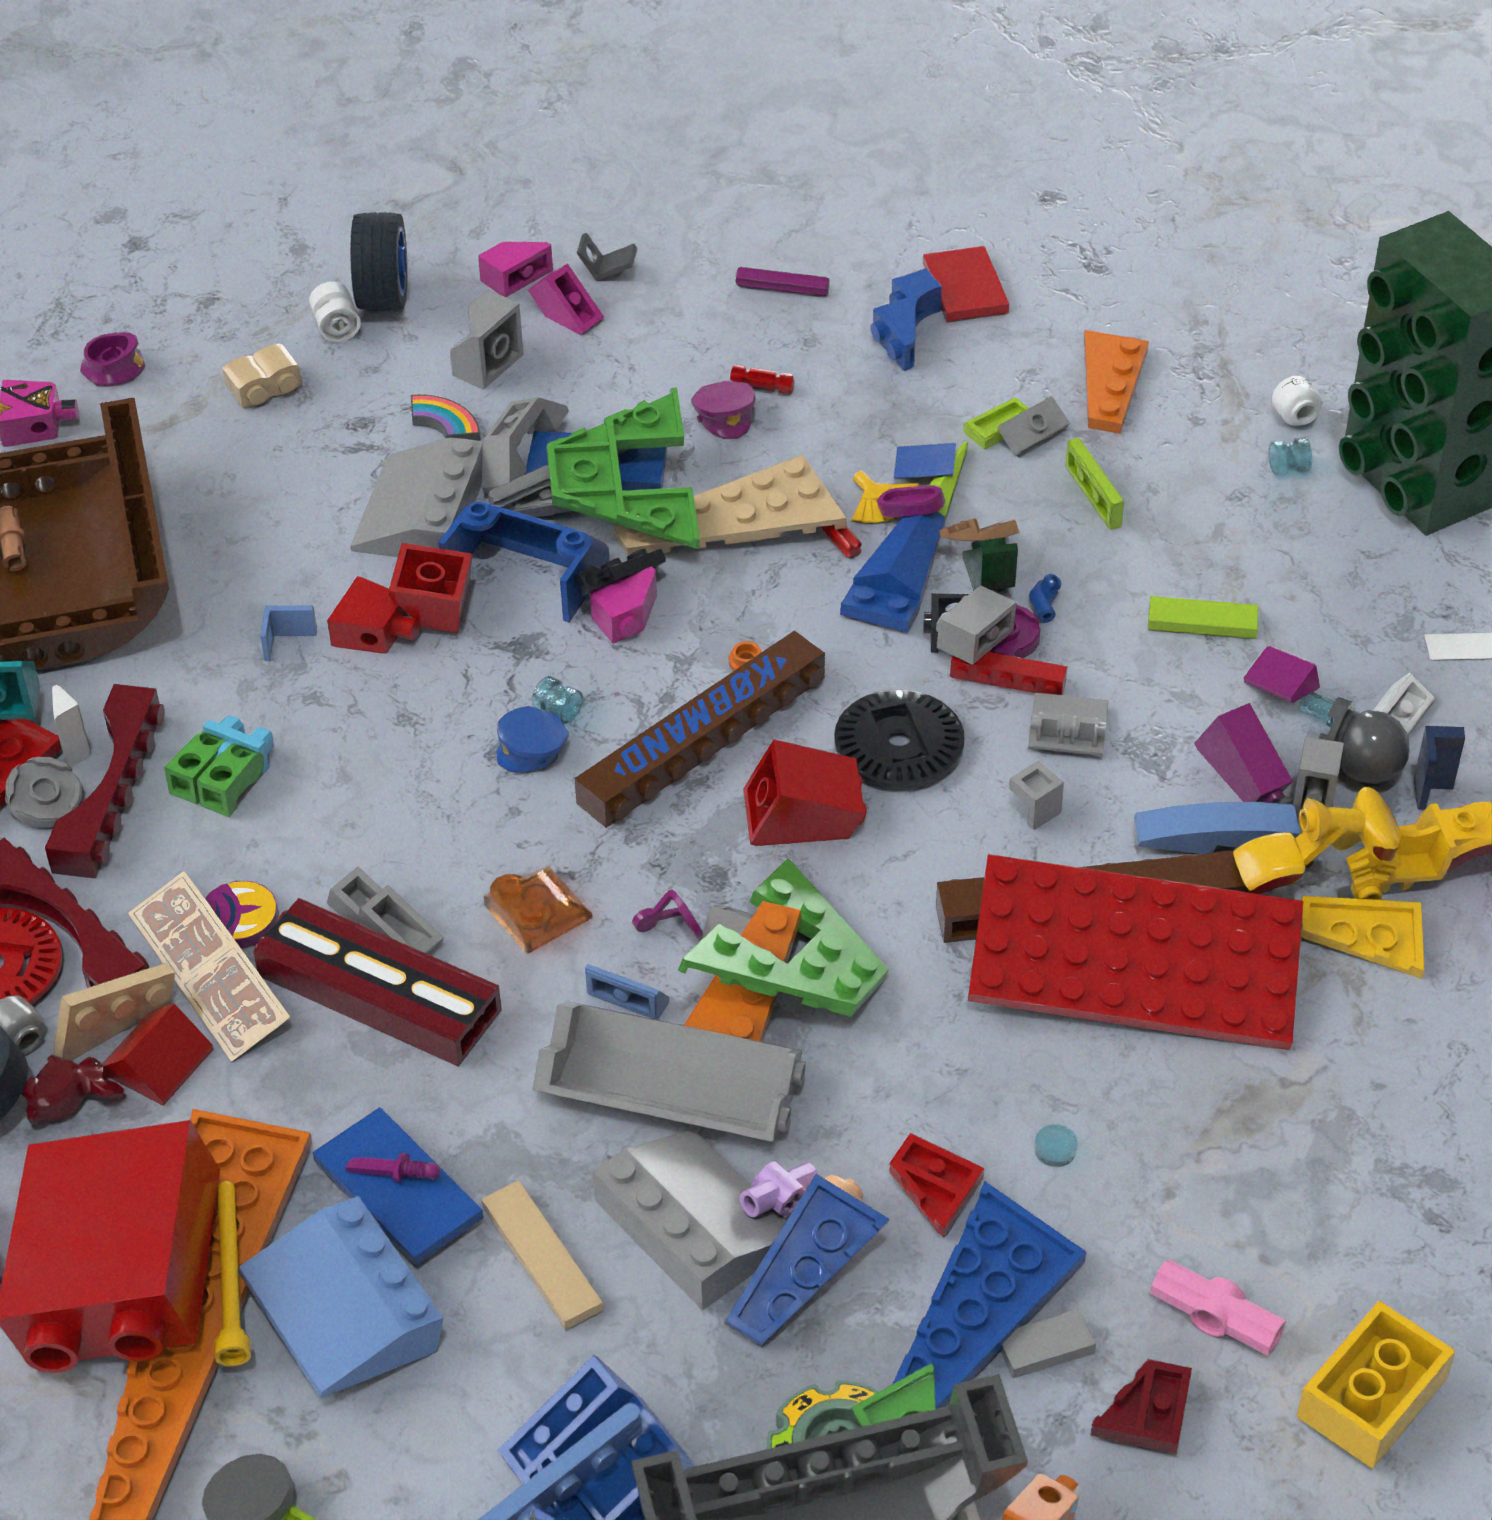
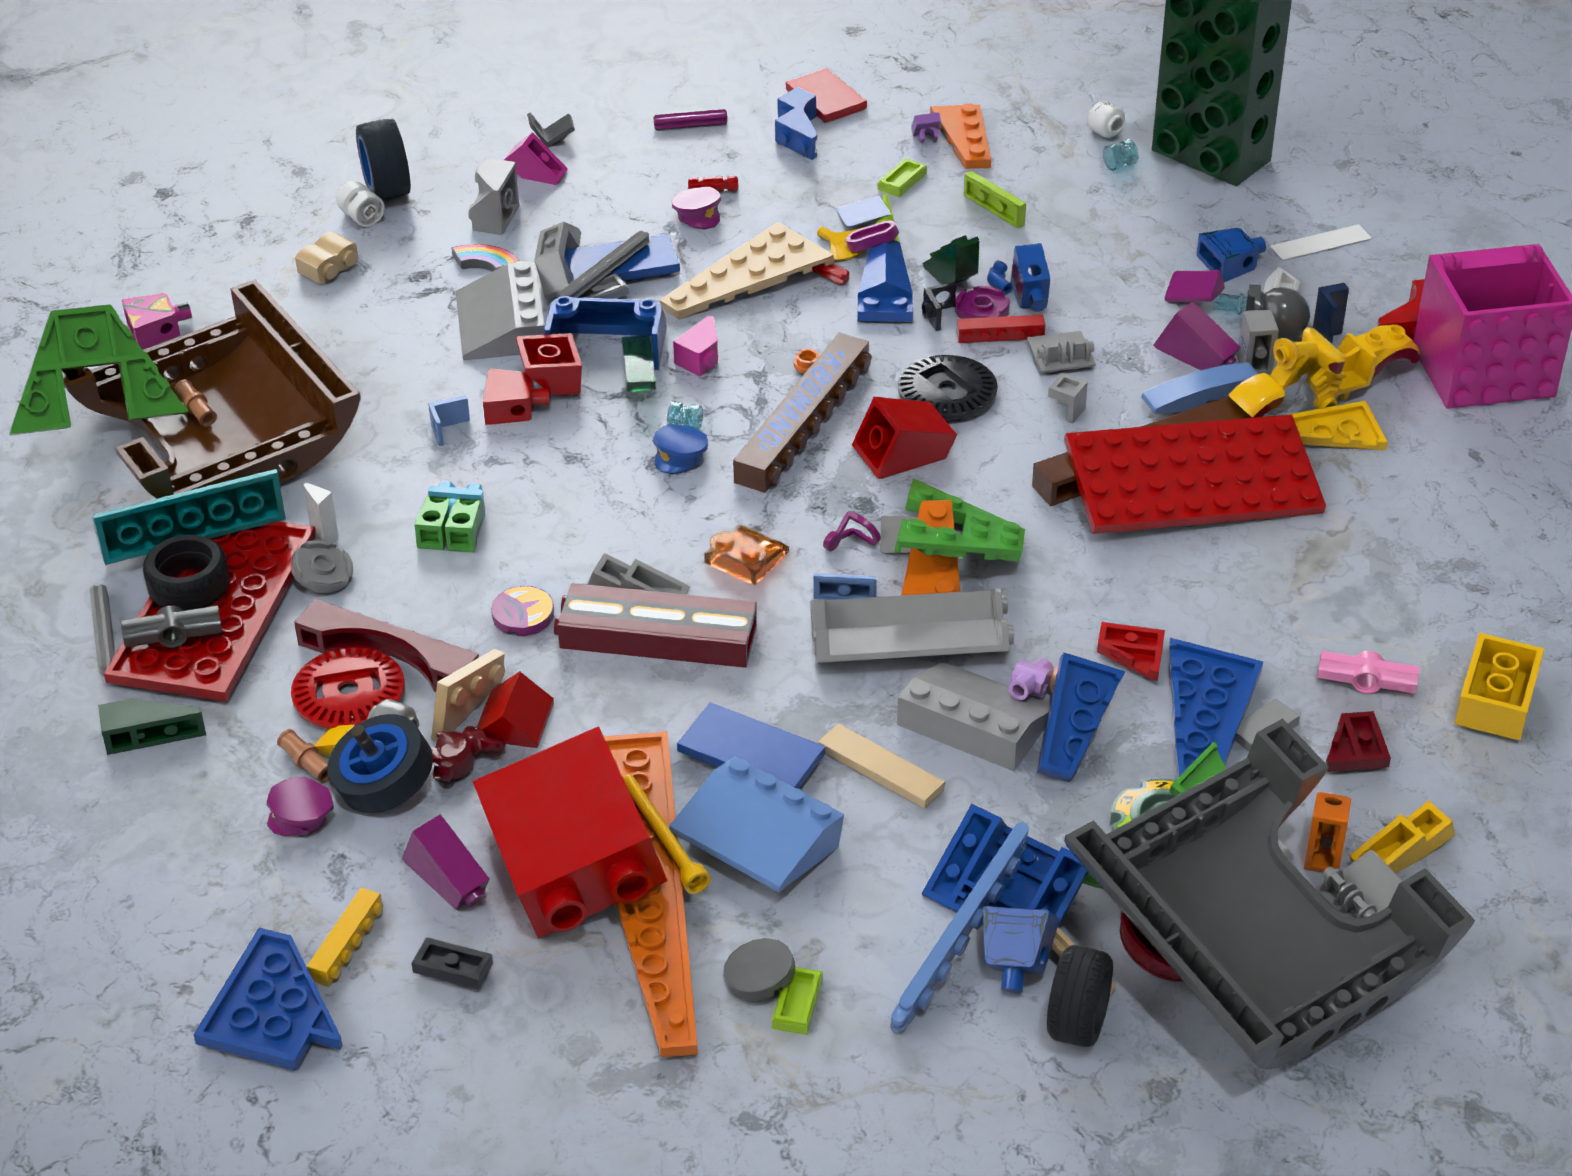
camera: 20 degrees left, 5 degrees down
dark red arch [45,684,165,879] -> none
magenta hat [80,332,145,386] -> none
sticker [128,871,291,1062] -> none
magenta piece [345,1153,440,1183] -> none
dark pink slope [478,242,553,297] -> none
bright green wing [547,387,700,549] -> none
black hinge [574,548,666,596] -> none
light grey brick [936,585,1016,665] -> none
medium nougat slope [939,518,1020,541] -> none
light grey plate [997,396,1070,456] -> none
clear light blue tile [1035,1124,1077,1167] -> none
lime tile [1148,596,1258,639] -> none
none -> clear green slope [622,335,656,392]
none -> medium lavender tile [911,112,941,143]
none -> blue torso [1010,243,1051,312]
none -> blue torso [1196,228,1266,282]

